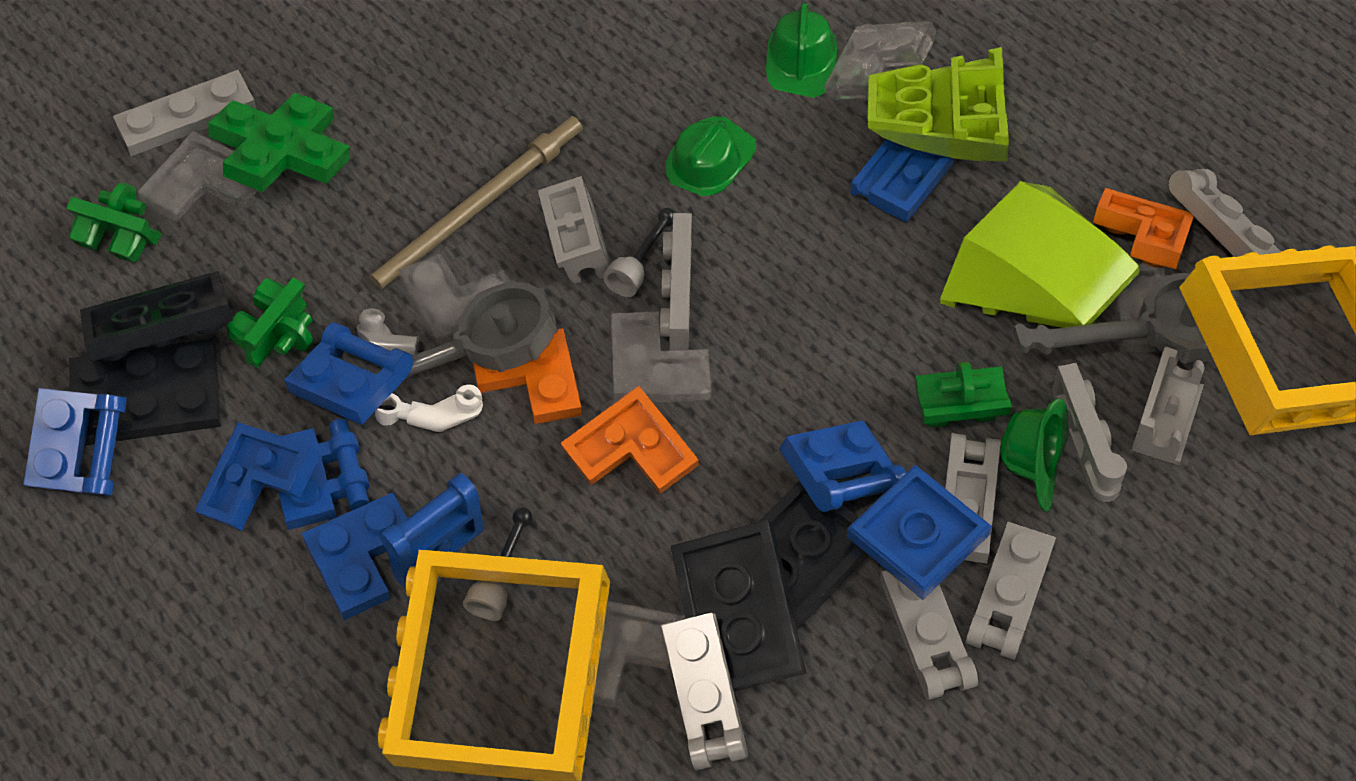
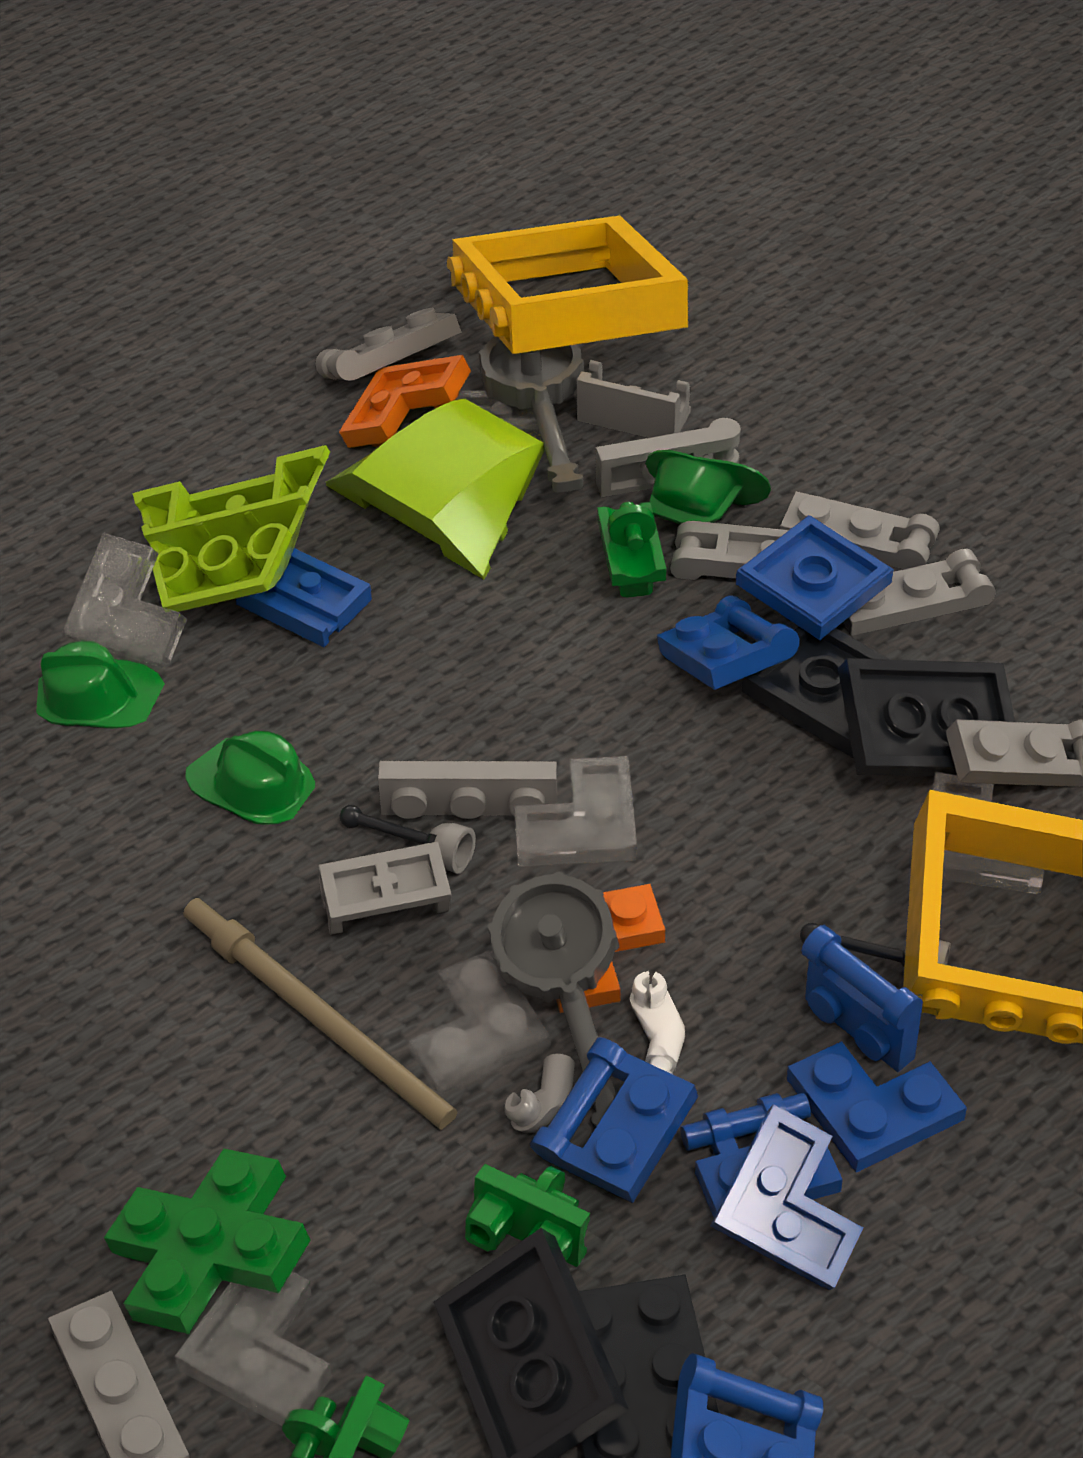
camera: 90 degrees left, 10 degrees down
orange plate [560,386,699,494] -> none

